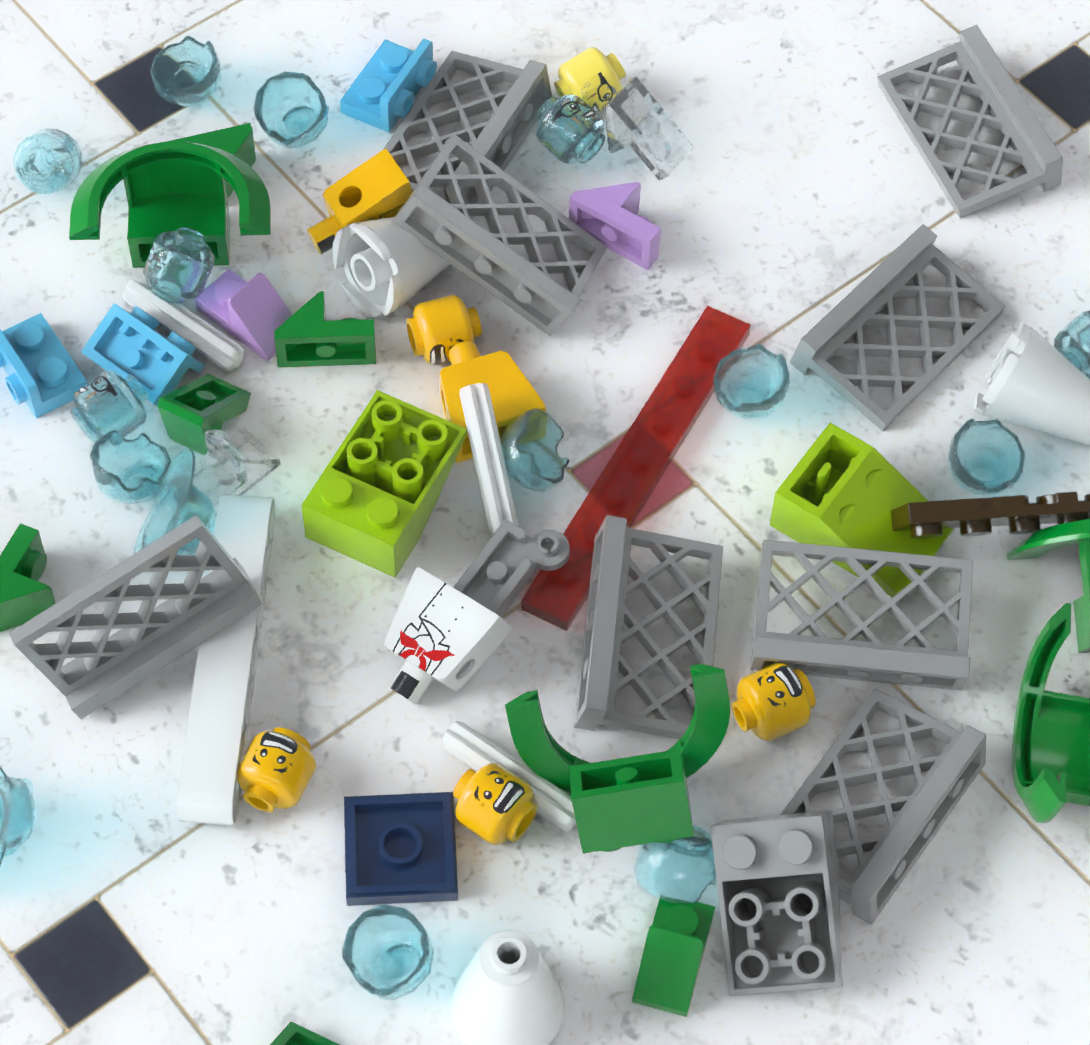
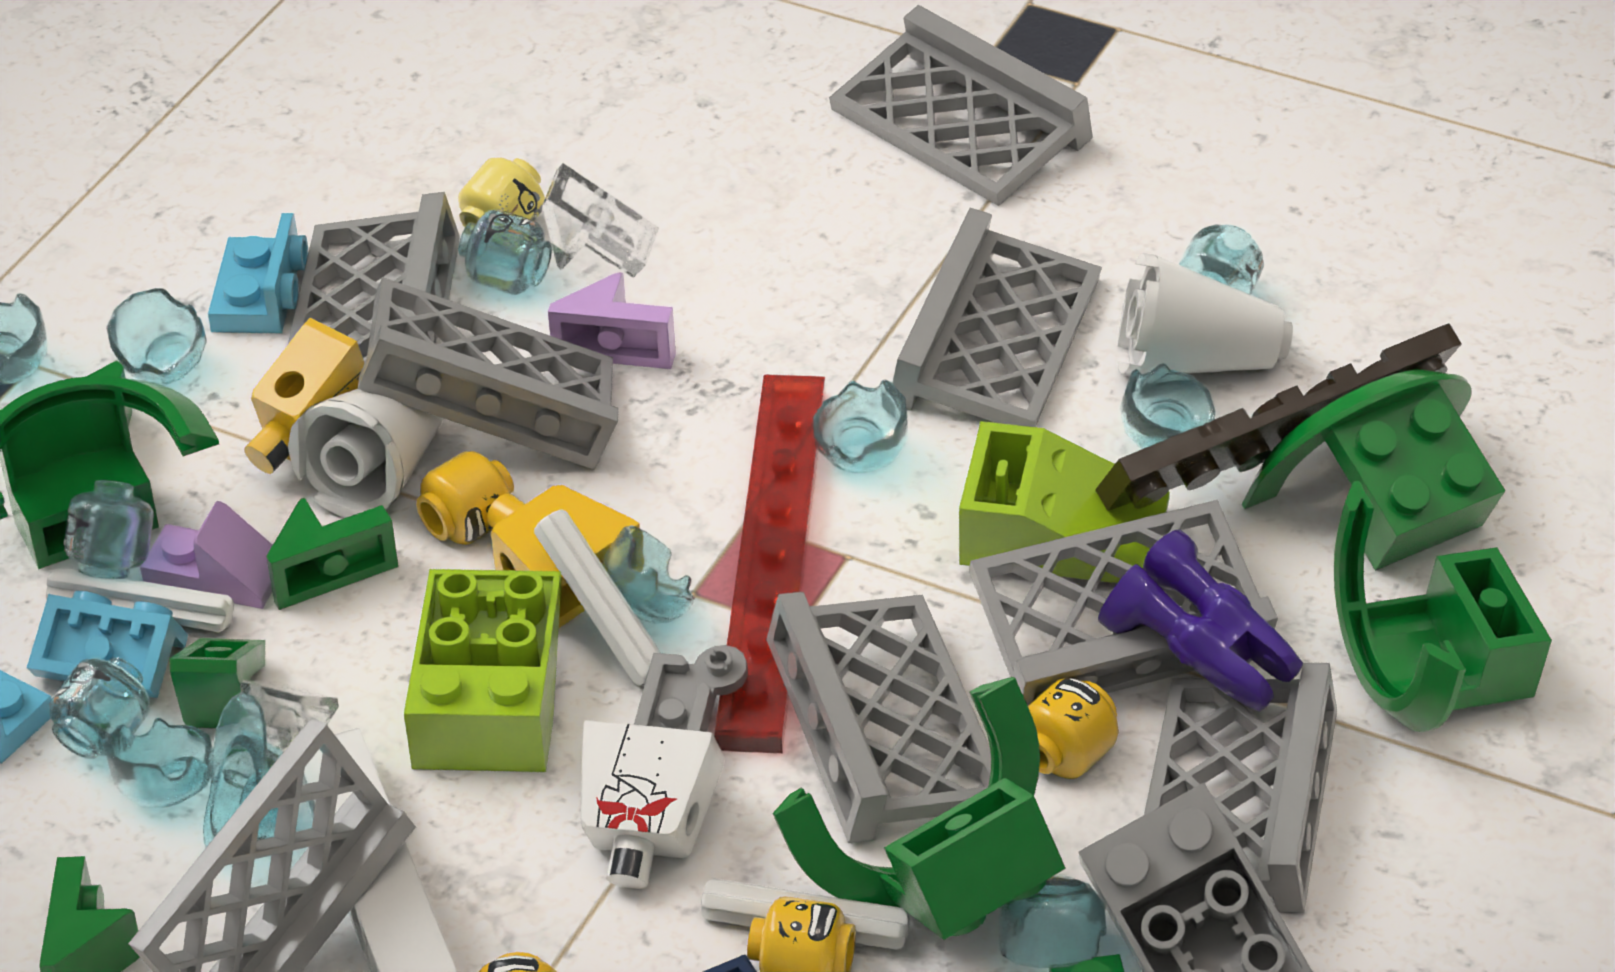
camera: 20 degrees left, 15 degrees down
none -> dark purple piece [1098,529,1303,712]

